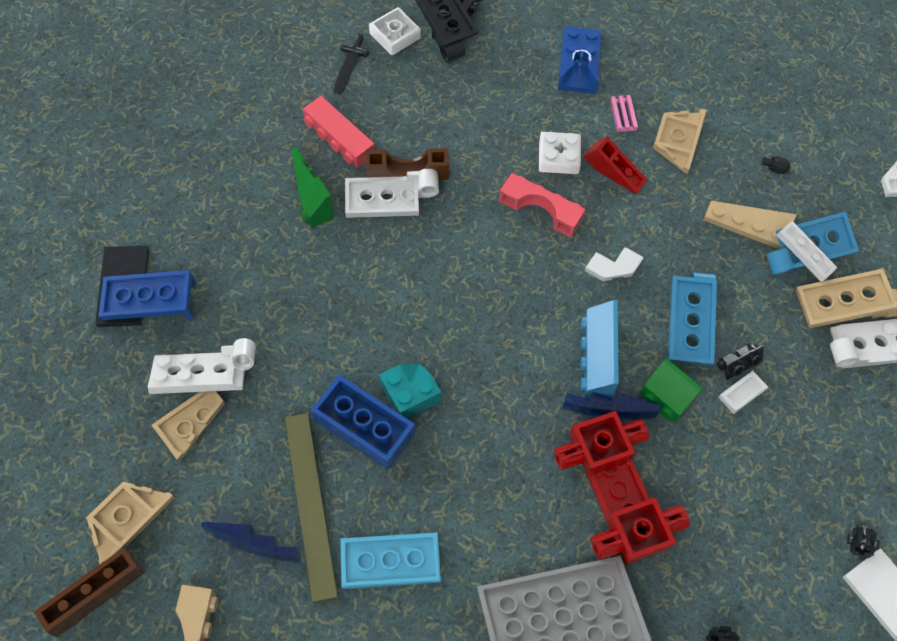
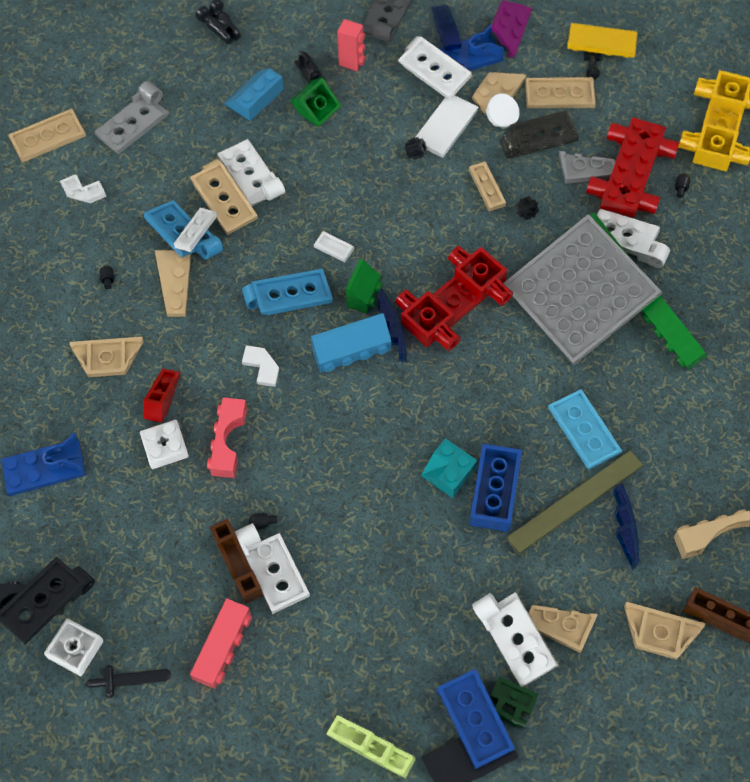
camera: 110 degrees left, 0 degrees up
green wedge [291,147,334,228] -> none
bright pink tile [610,95,638,132] -> none
black hinge [717,343,764,380] -> none
none -> black cylinder [249,512,277,529]
none -> yellowish green slope [327,715,416,779]
none -> tan plate [469,161,506,212]
none -> dark green plate [491,676,539,729]

